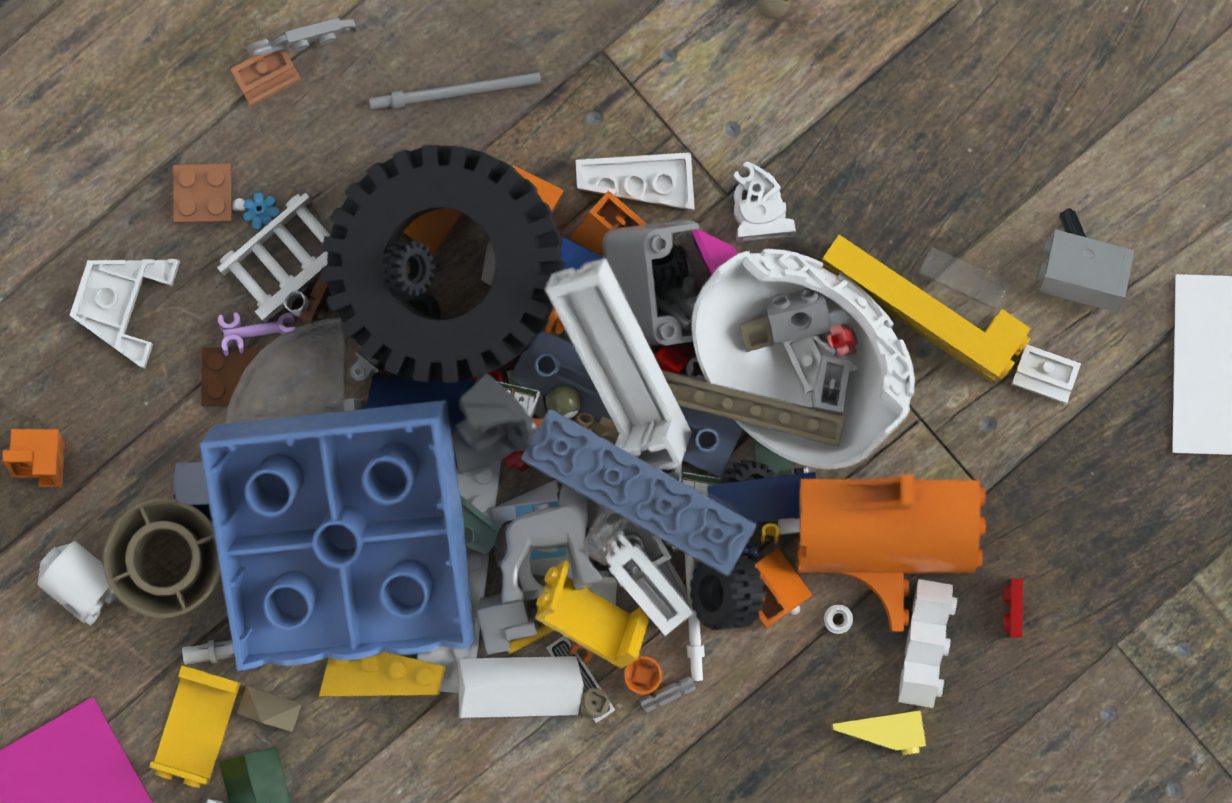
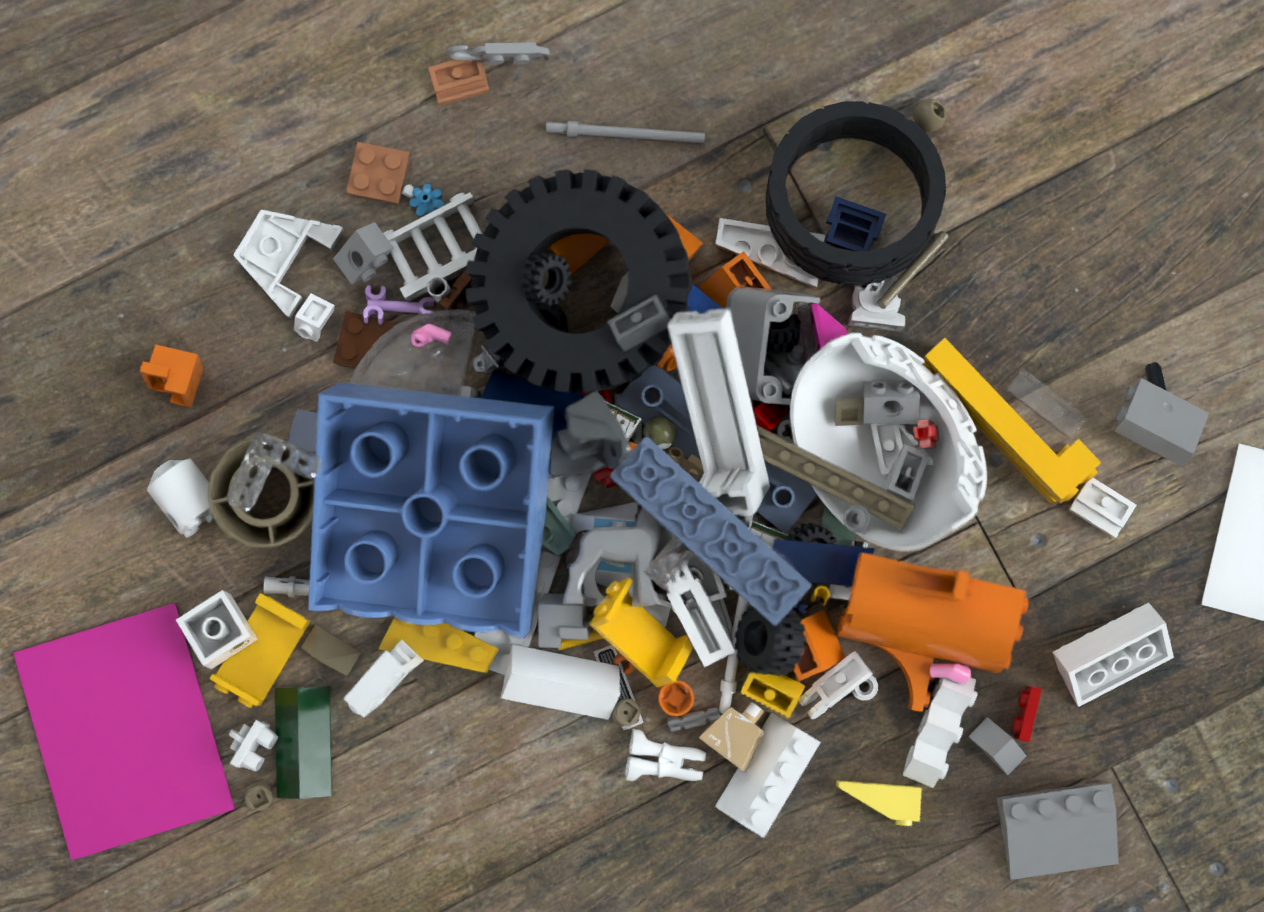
camera: 10 degrees right, 0 degrees up
none -> white brick [176,590,258,669]
none -> clear beam [227,432,321,511]
none -> white bracket [294,294,335,342]
none -> light grey brick [333,222,394,284]
none -> white window [344,640,424,718]
none -> bright pink arm [410,324,452,348]
none -> dark grey slope [608,294,671,351]
none -> white piece [625,729,706,781]
none -> tan torso [699,702,764,772]
none -> white slope [715,713,821,838]
none -> yellow brick [741,672,805,718]
none -> black tyre [765,101,946,285]
none -> white hinge [798,651,873,719]
none -> dark blue plate [824,196,886,251]
none -> light grey plate [843,505,870,533]
none -> dark tan bar [877,231,949,309]
none -> bright pink arm [930,664,971,684]
none -> light grey slope [968,717,1026,776]
none -> light grey slope [996,781,1119,880]
none -> white slope [1053,603,1174,707]

